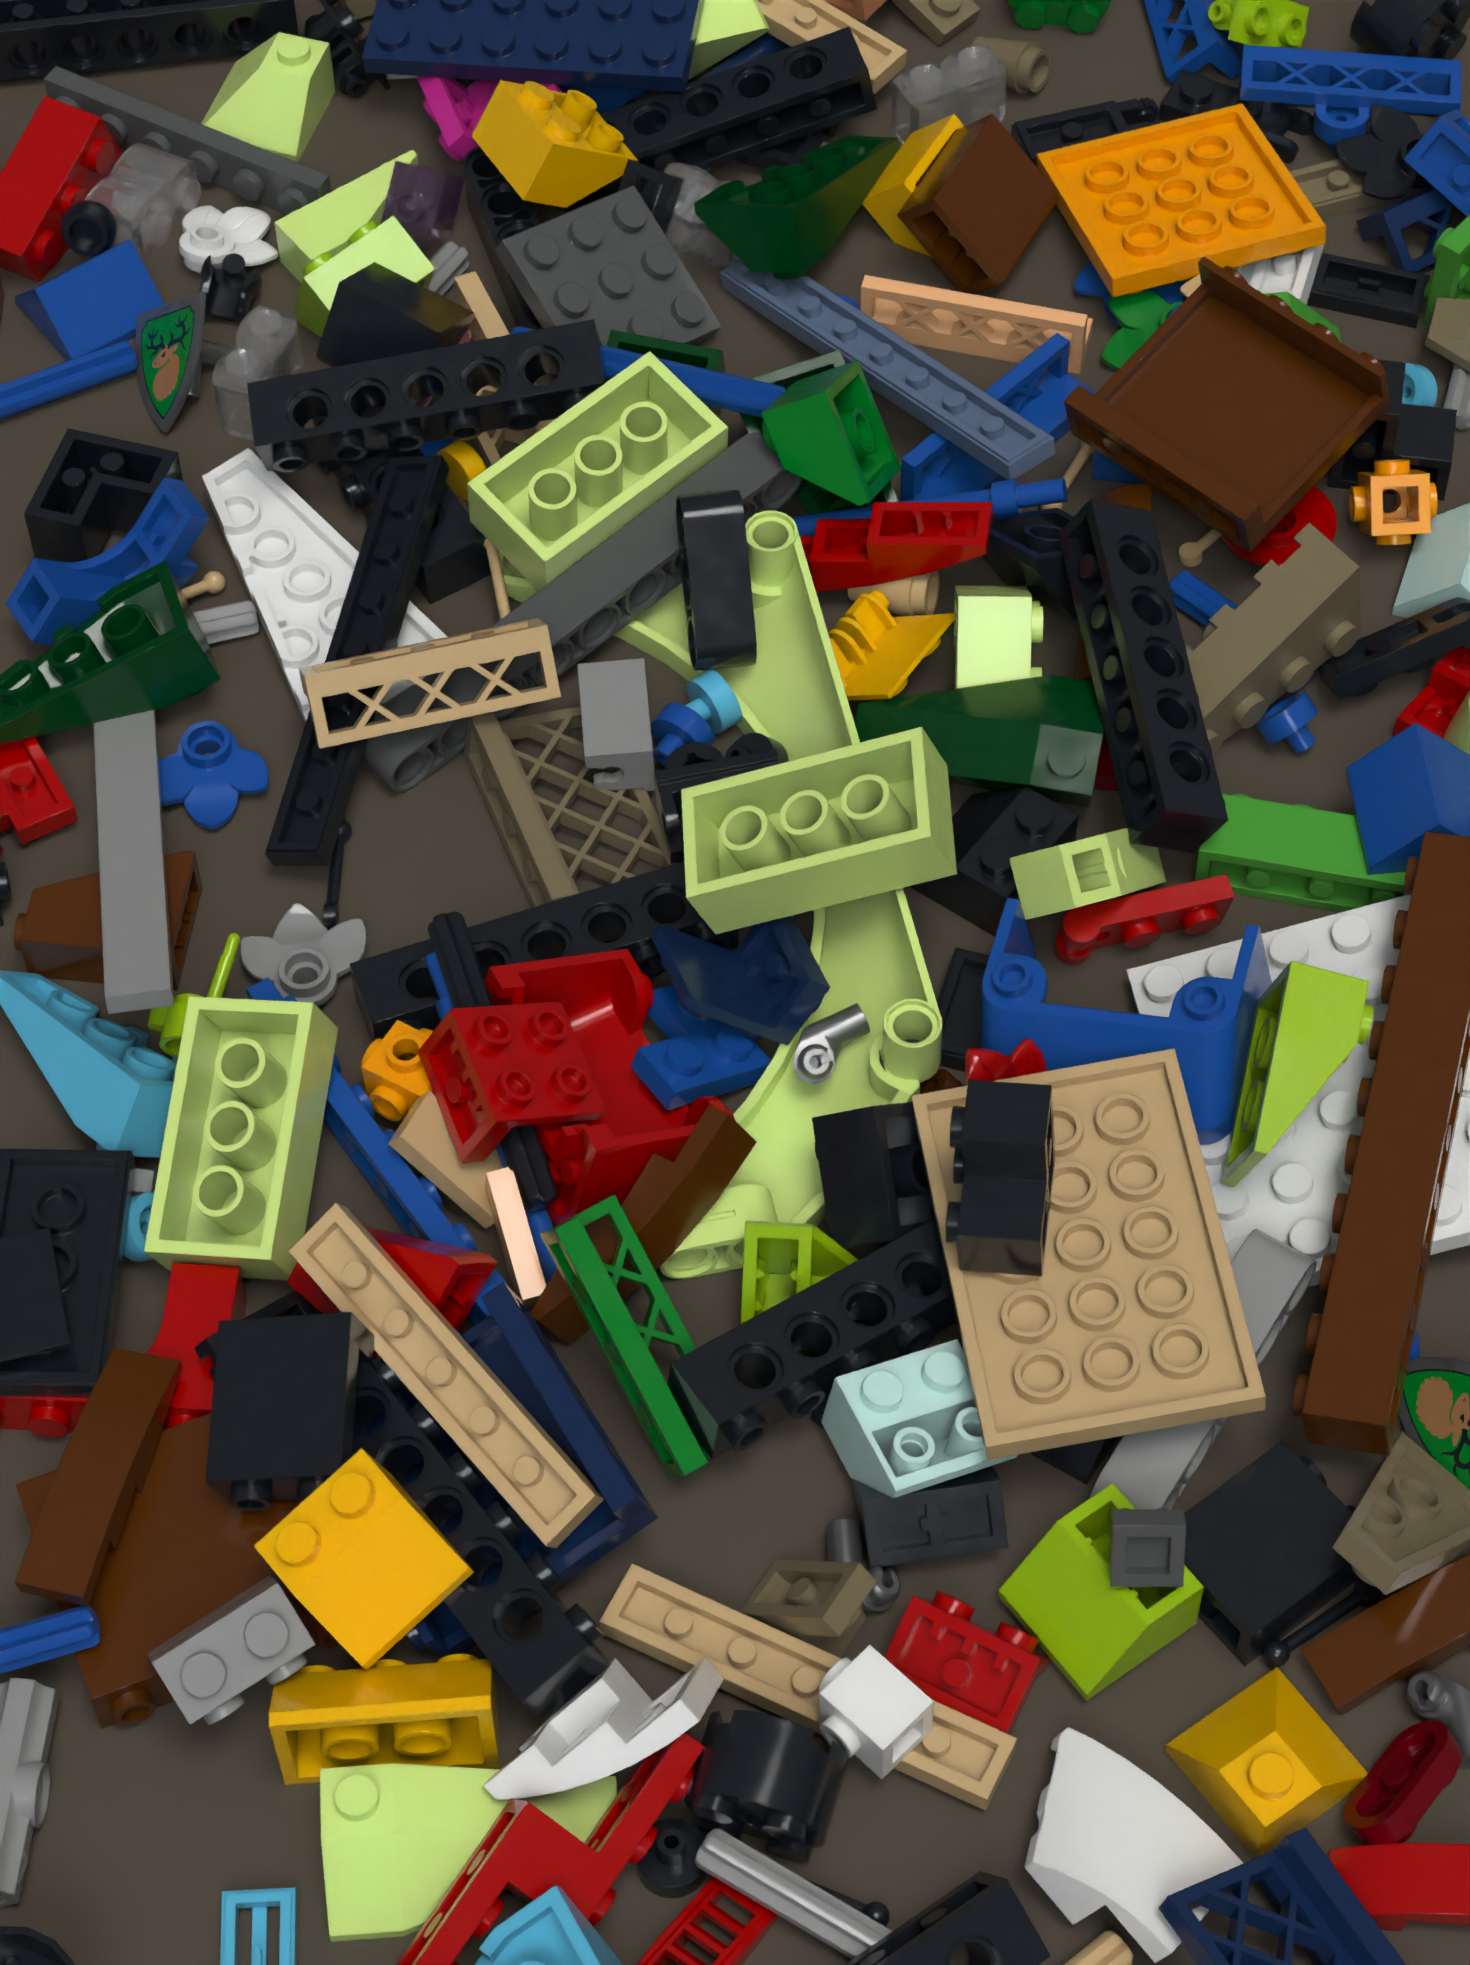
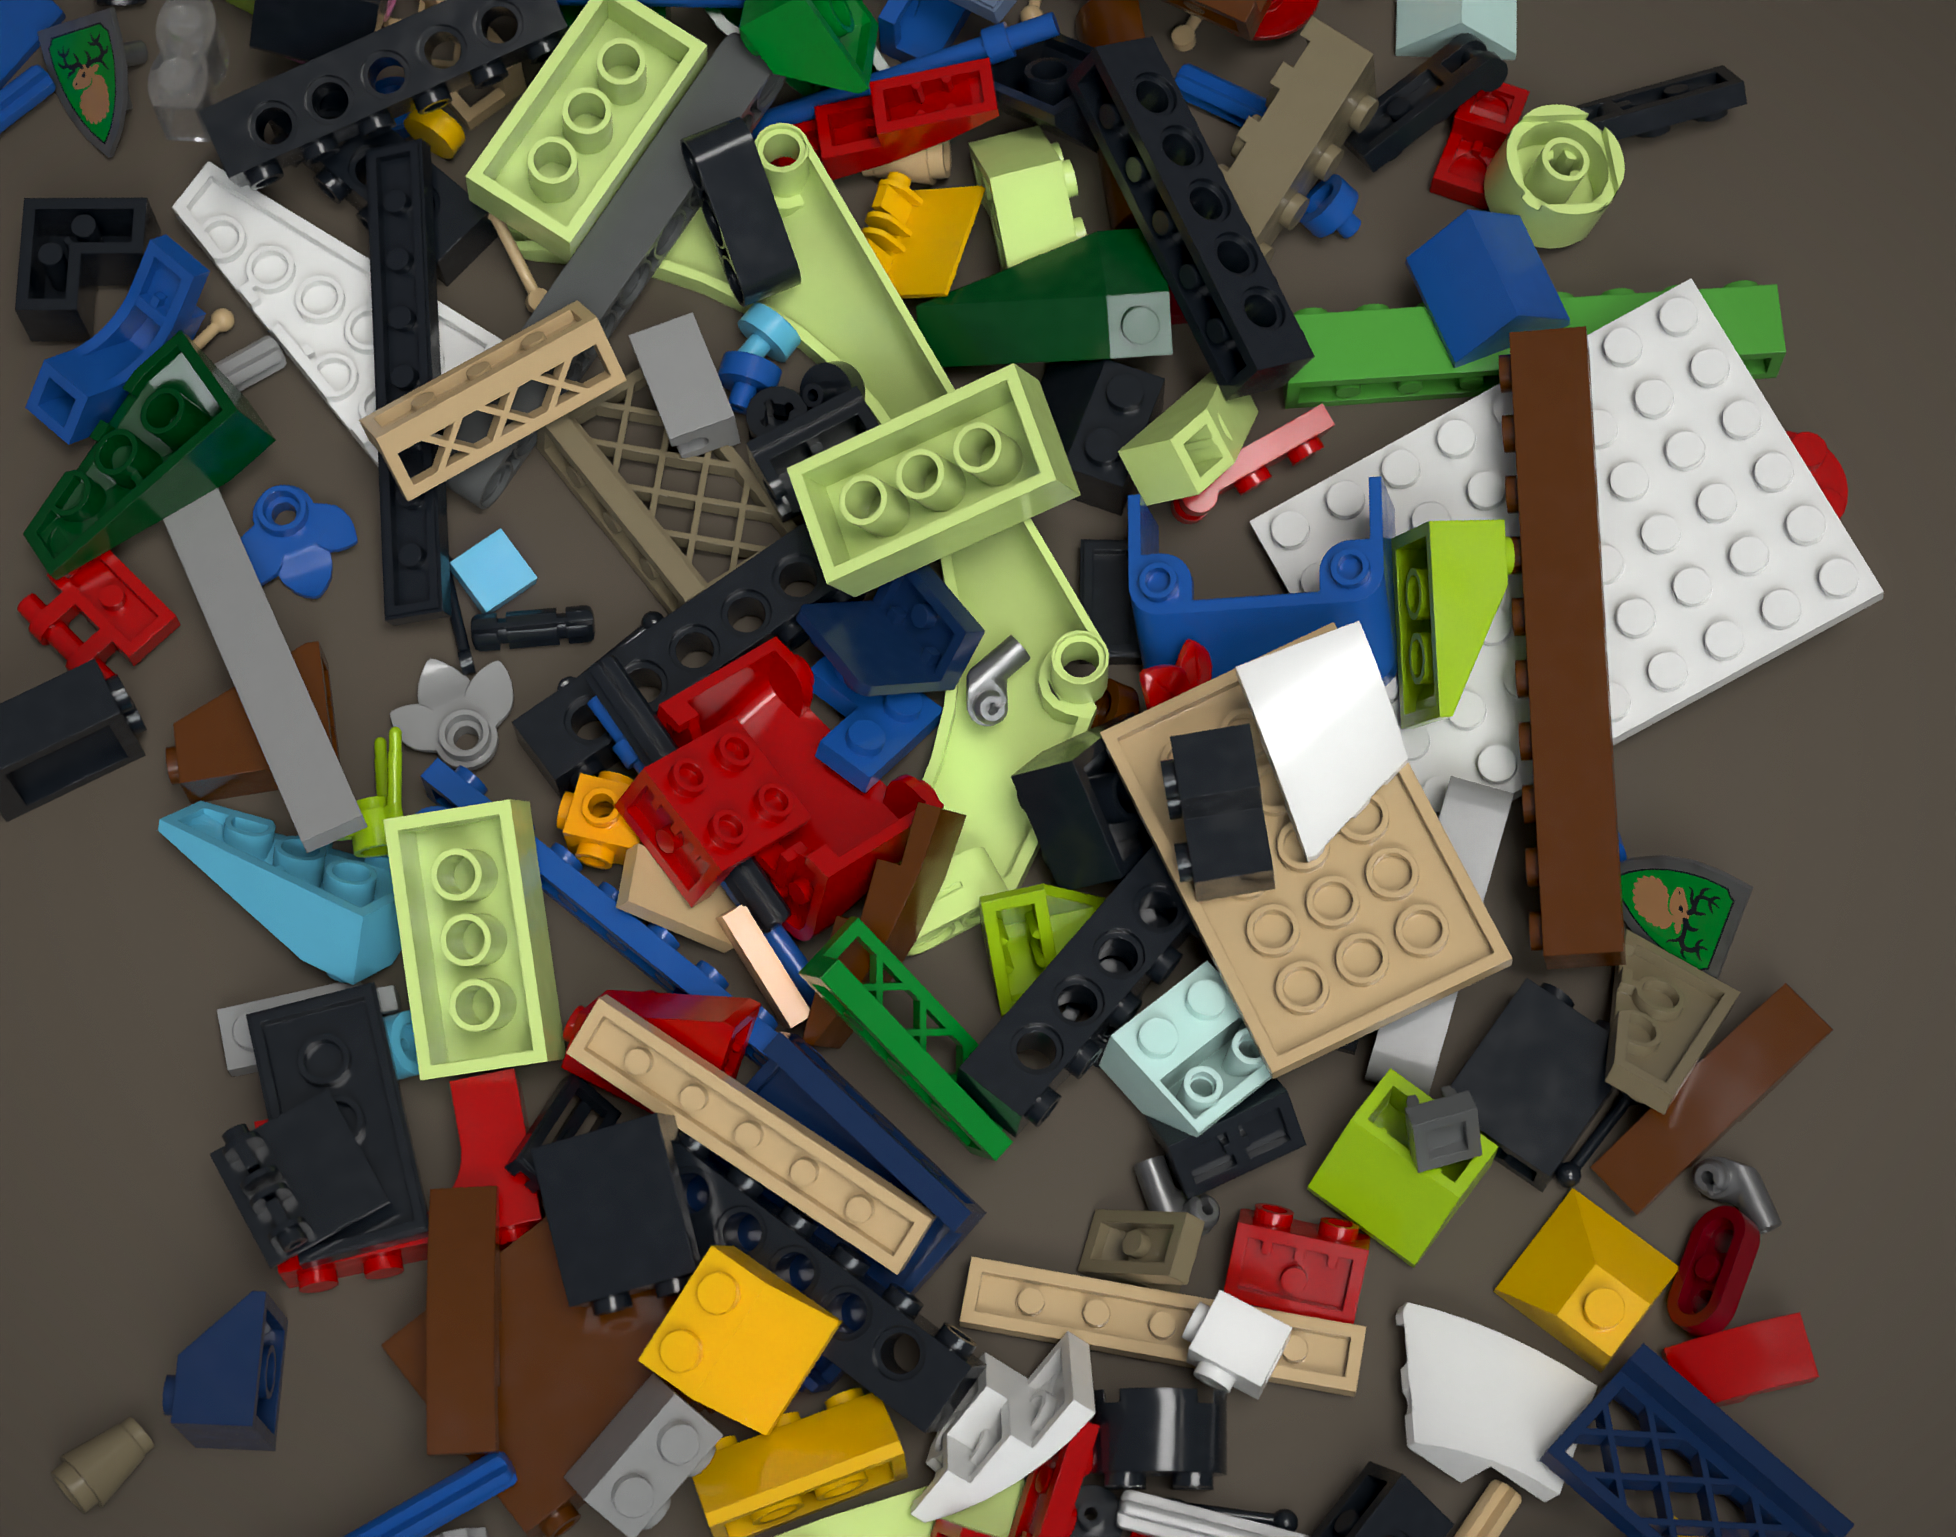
camera: 15 degrees left, 15 degrees up
none -> medium azure tile [450,528,537,614]
none -> black axle [471,605,595,652]
none -> white slope [1235,621,1408,862]

